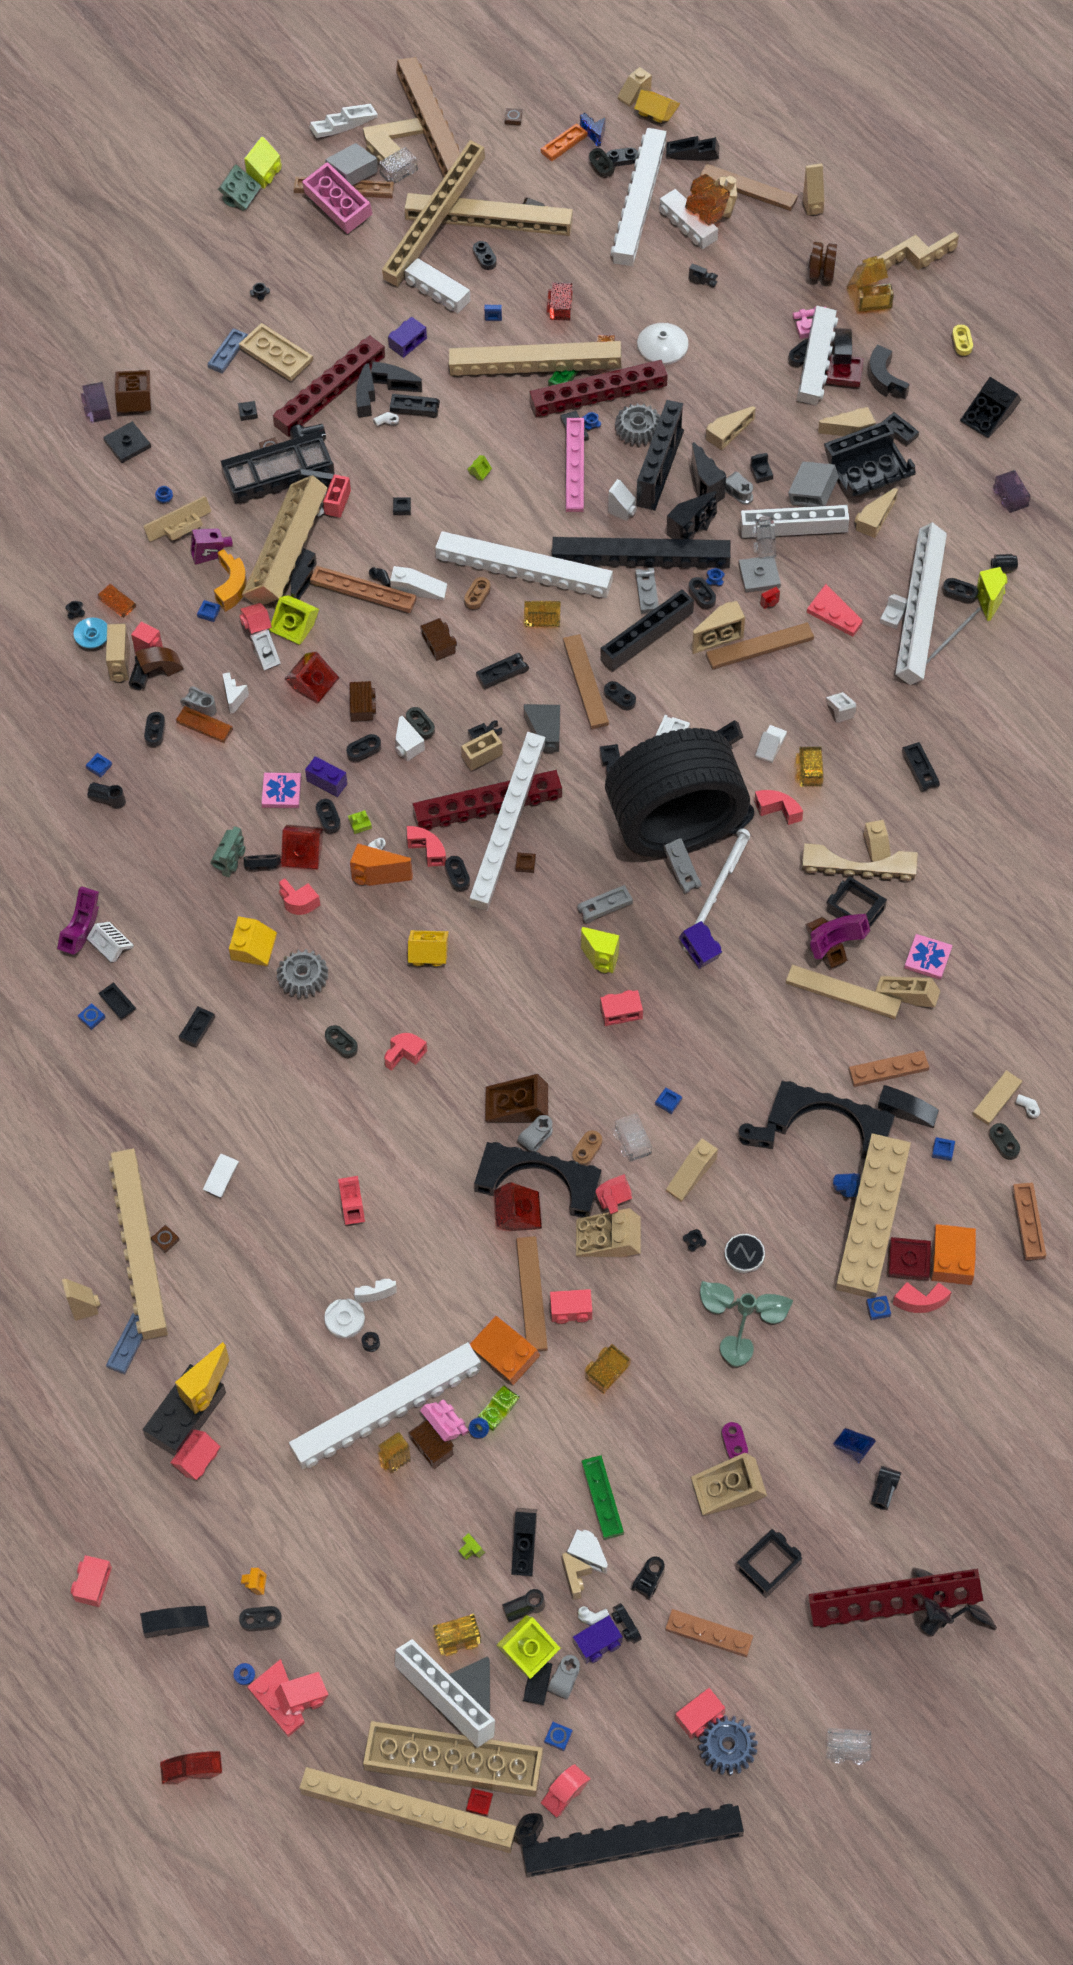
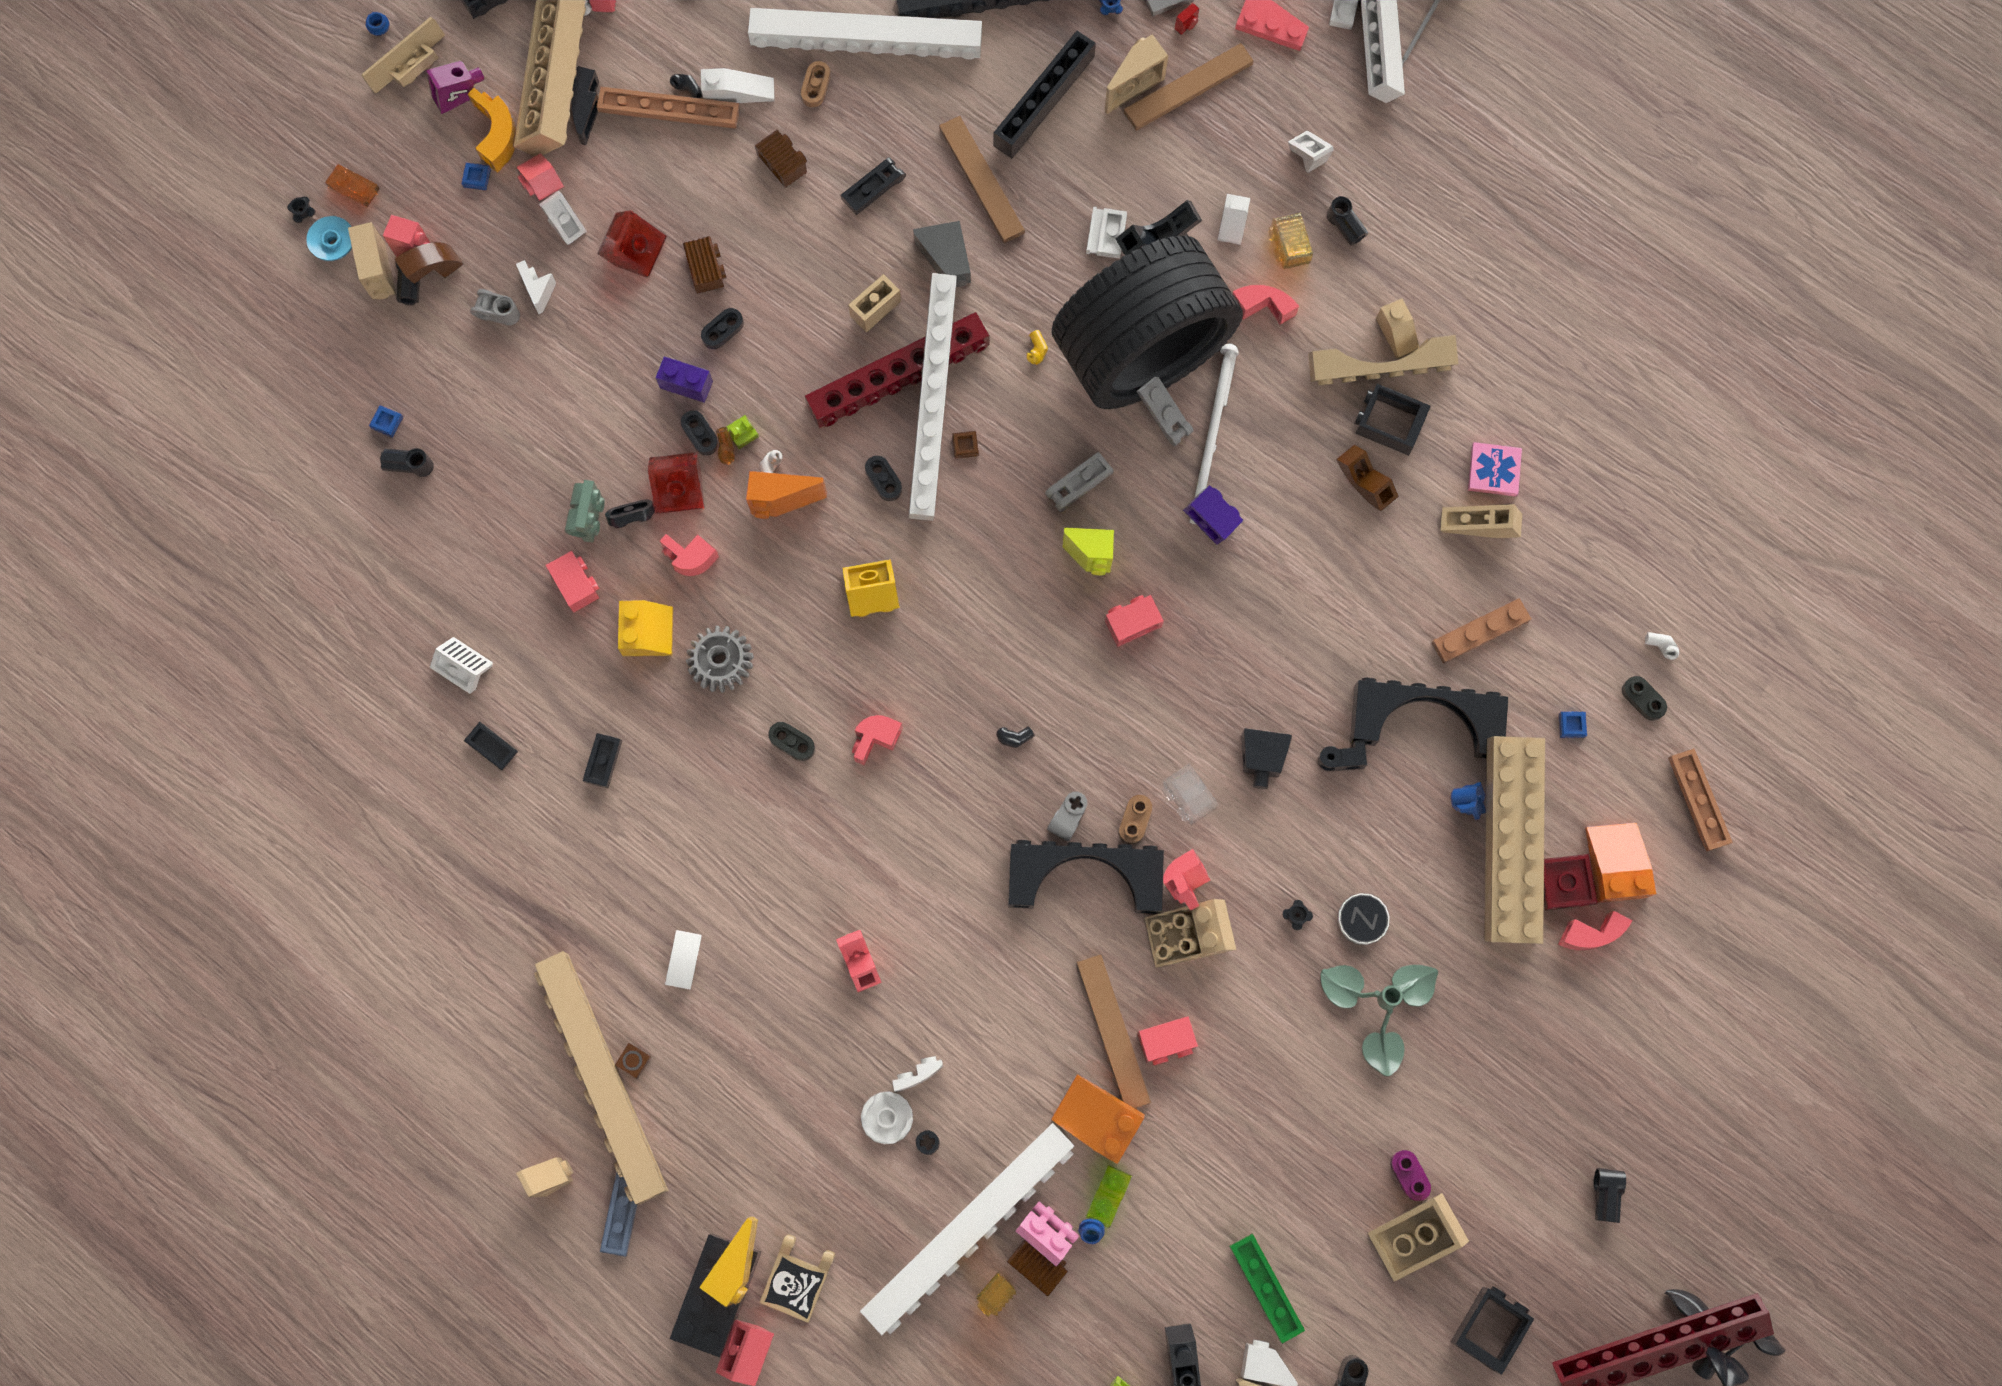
camera: 15 degrees left, 15 degrees up
magenta arch [57,886,99,955] -> none
blue tile [77,1003,105,1030] -> none
black plate [144,712,166,747] -> none
clear orange tile [176,706,233,743] -> none
bright pink tile [262,773,301,808] -> none
neon yellow slope [269,595,319,645] -> none
white slope [395,716,425,761] -> none
pearl dark grey plate [406,707,435,739] -> none
coral brick [407,826,446,867] -> none
black plate [468,720,503,740] -> none
reddish brown slope [485,1074,548,1122] -> none
clear red slope [494,1182,542,1231] -> none
clear yellow brick [524,601,561,628] -> none
clear yellow brick [585,1344,631,1394] -> none
black plate [599,744,620,774] -> none
black plate [604,681,636,711] -> none
light grey plate [636,568,659,614] -> none
blue tile [655,1087,682,1114] -> none
tan slope [666,1138,718,1202] -> none
black plate [688,577,716,609] -> none
tan tile [786,965,902,1019] -> none
magenta arch [810,914,871,959] -> none
clear blue slope [833,1428,876,1464] -> none
blue tile [866,1296,891,1320] -> none
black slope [878,1085,939,1128] -> none
black plate [902,742,940,792] -> none
tan tile [973,1070,1022,1126] -> none
none -> coral brick [546,551,600,613]
none -> clear orange arm [716,427,735,464]
none -> flag [759,1234,835,1323]
none -> black arm [996,726,1035,748]
none -> yellow arm [1026,330,1048,365]
none -> black torso [1241,728,1292,789]
none -> black piece [1327,196,1369,246]

